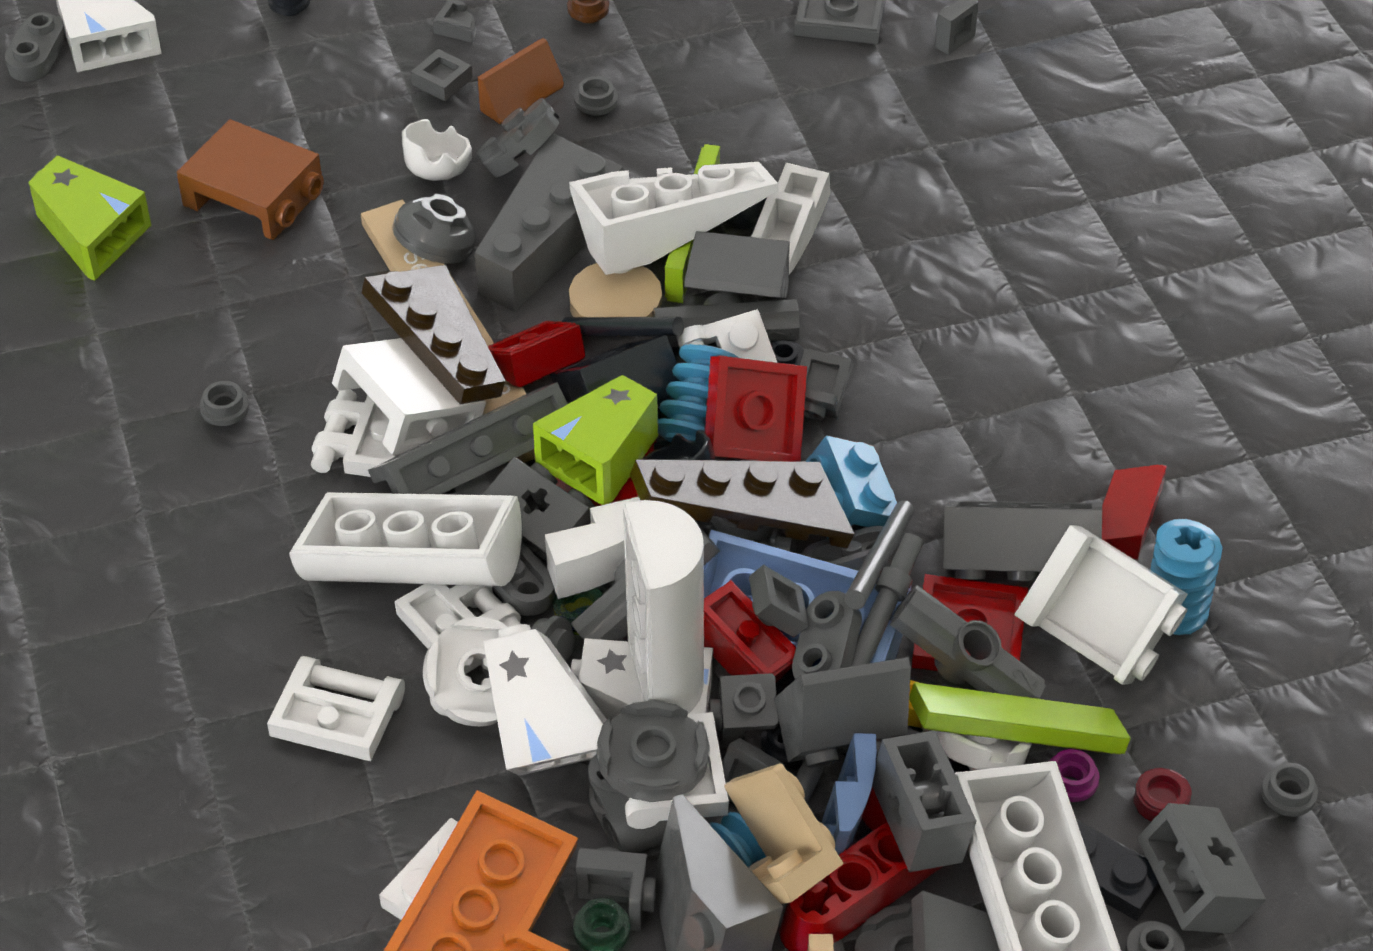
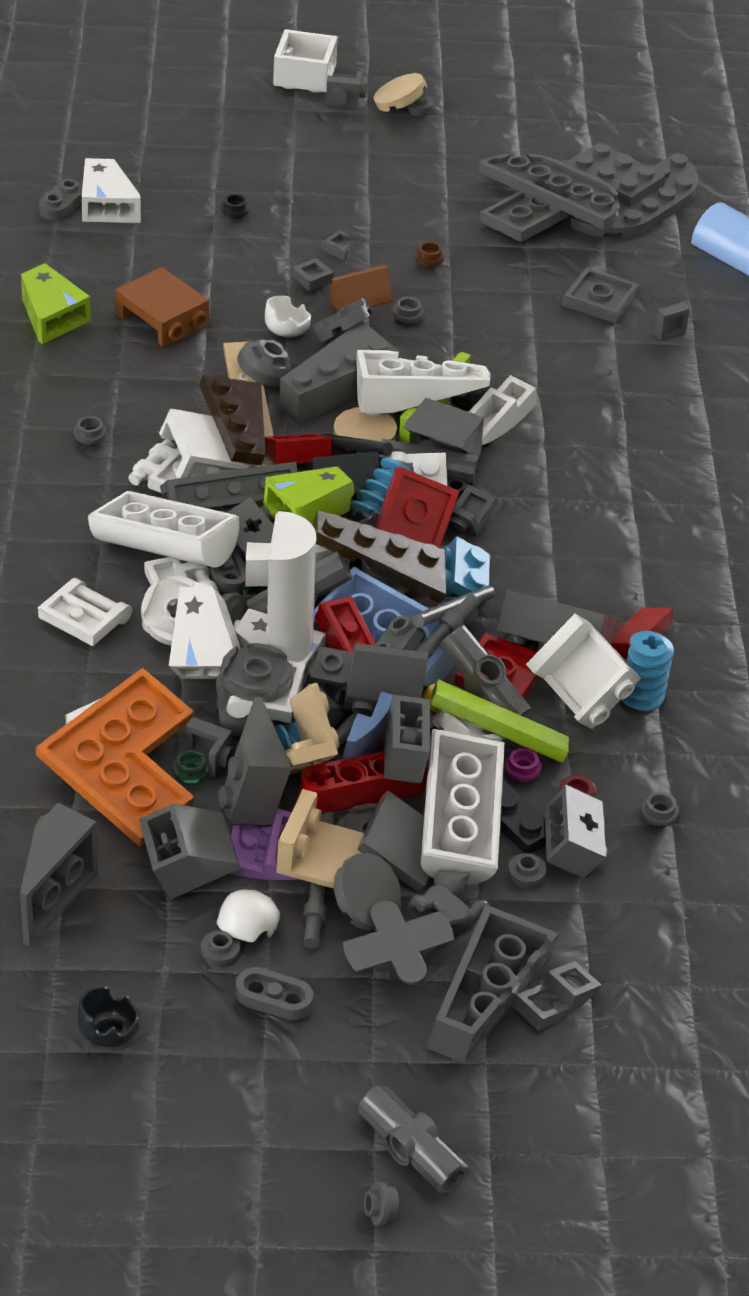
camera: 15 degrees right, 5 degrees down
dark grey plate [749,565,809,637] -> none

